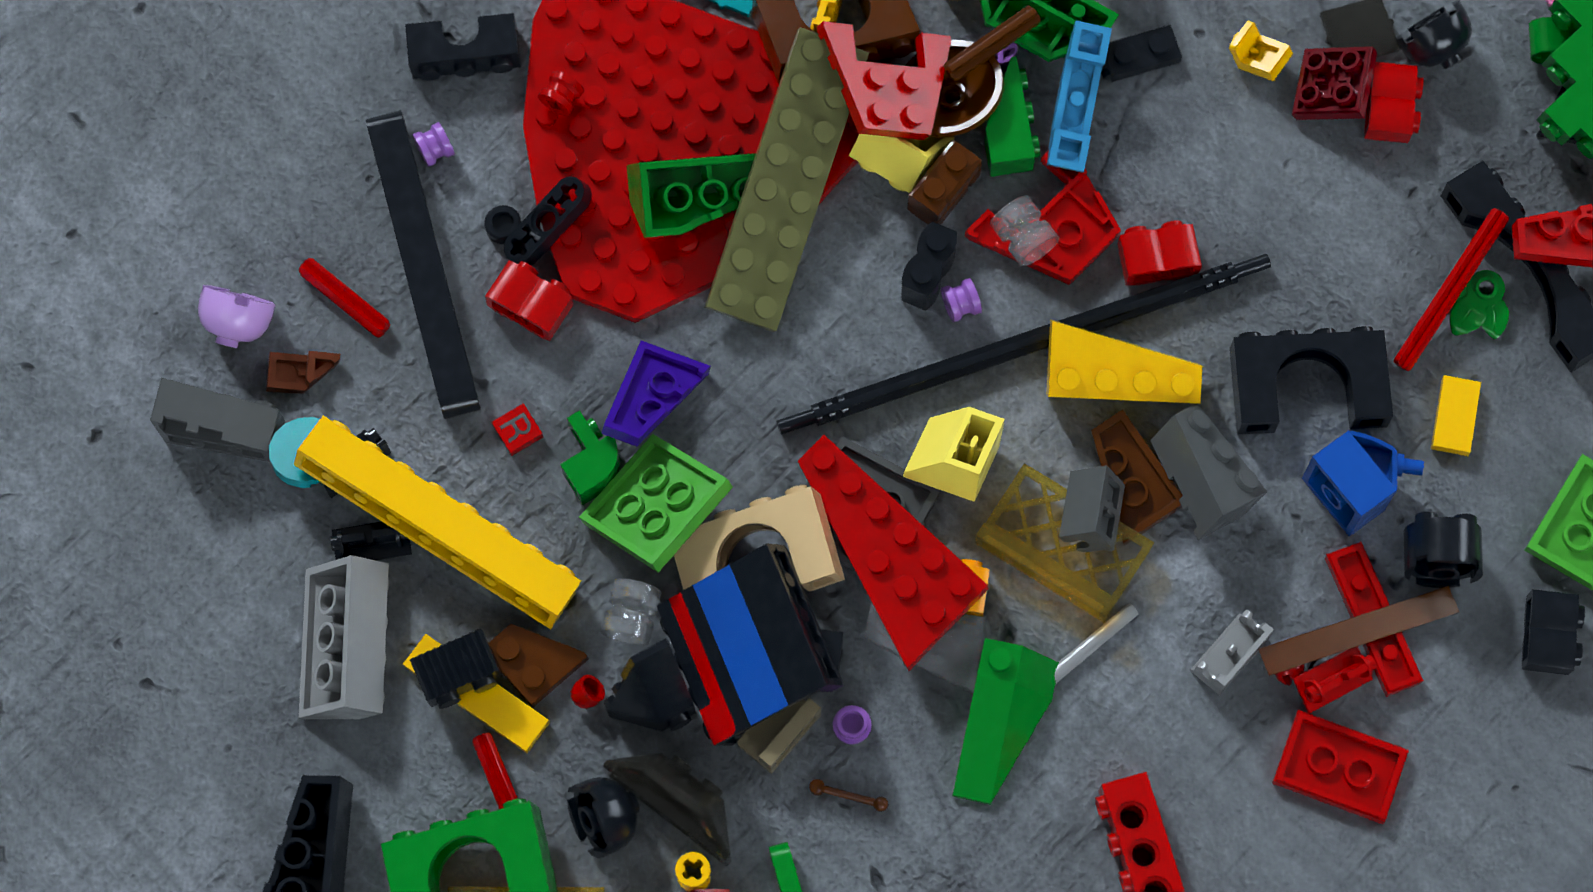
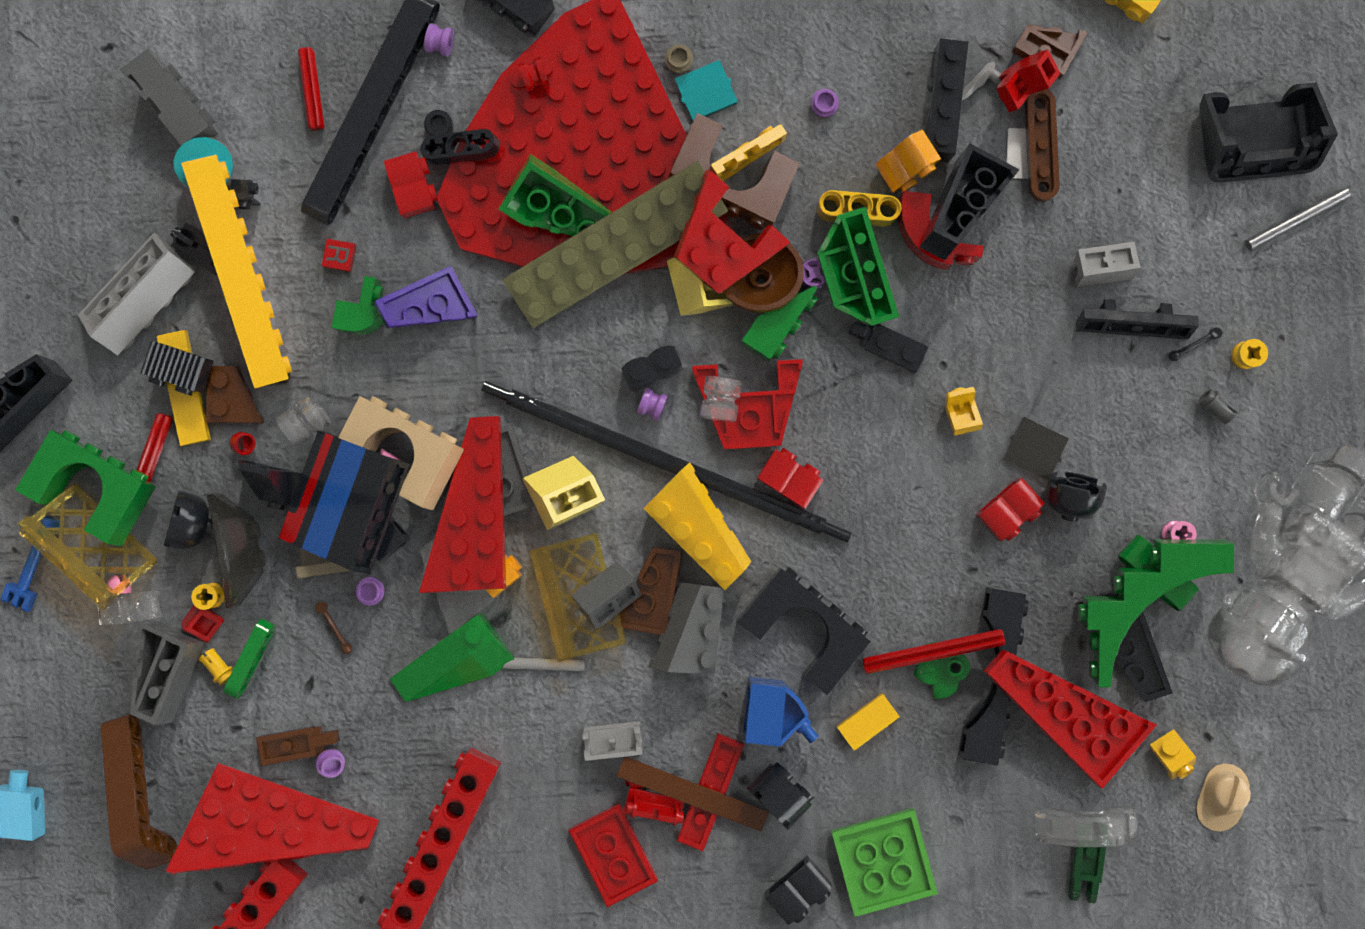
camera: 40 degrees right, 15 degrees up
lavender cylinder [198,285,275,348] -> none
copper slope [266,351,340,394] -> none
bright green plate [579,434,733,573] -> none
reddish brown brick [907,140,982,225] -> none
reddish brown axle [944,6,1041,81] -> none
dark azure slope [1047,21,1112,173] -> none
dark red tile [1292,46,1377,120] -> none

